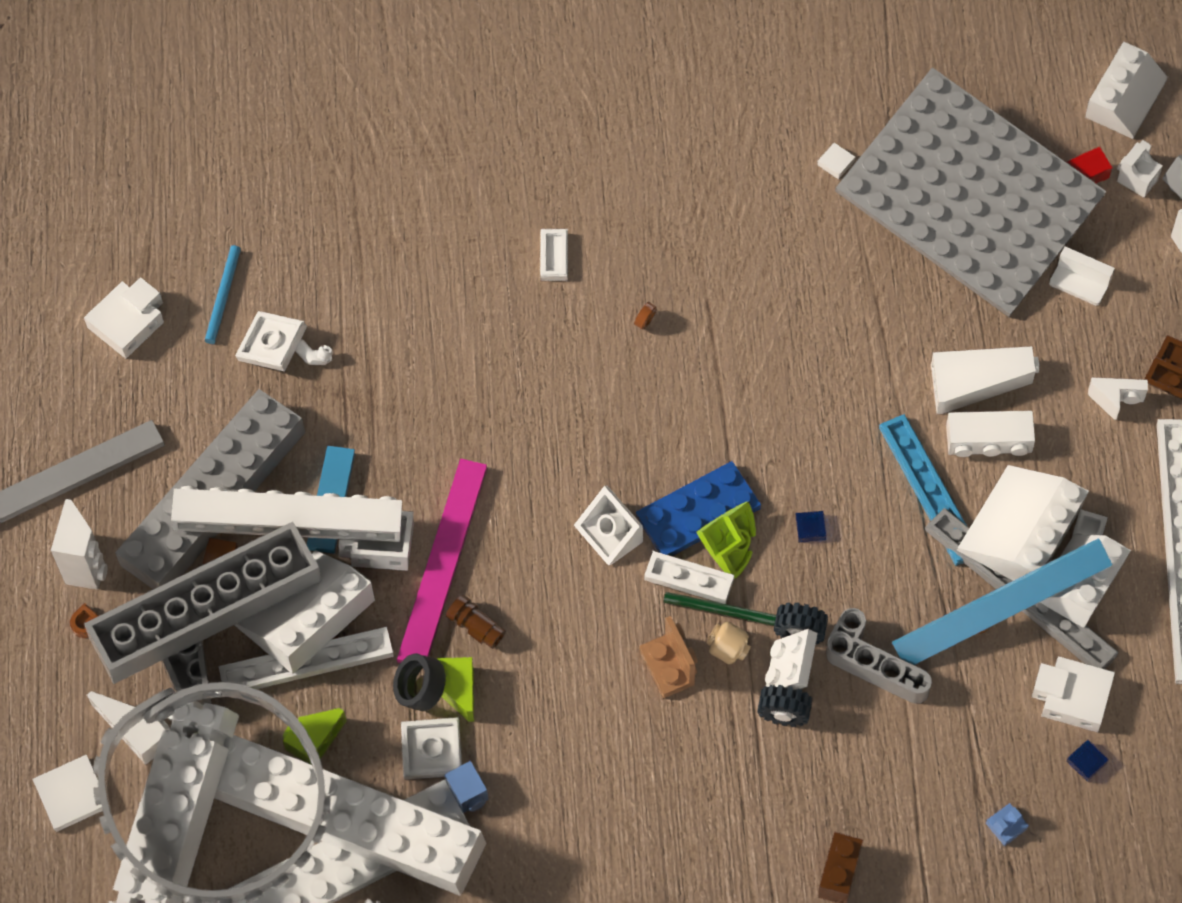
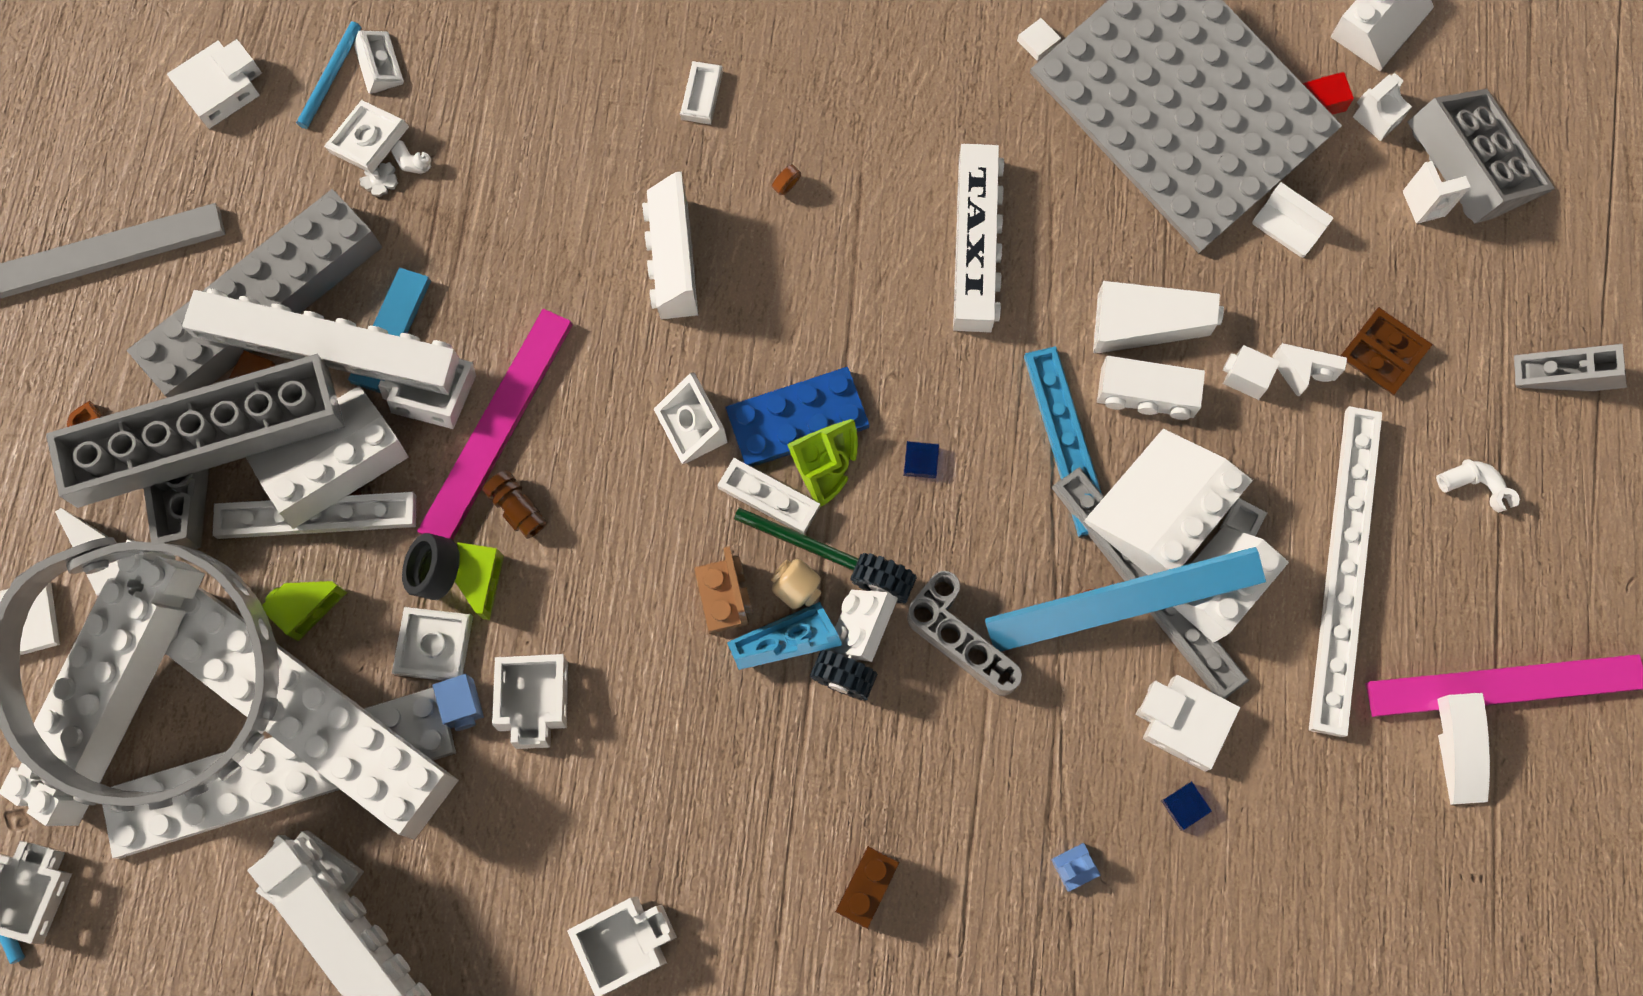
camera: 10 degrees right, 10 degrees up
white slope [51,499,108,590] -> none
none -> white slope [354,31,404,93]
none -> white plant [359,162,398,197]
none -> white piece [492,654,568,749]
none -> white slope [642,172,698,319]
none -> dark azure wing [727,602,843,670]
none -> white brick [953,144,1004,333]
none -> white brick [1223,345,1280,400]

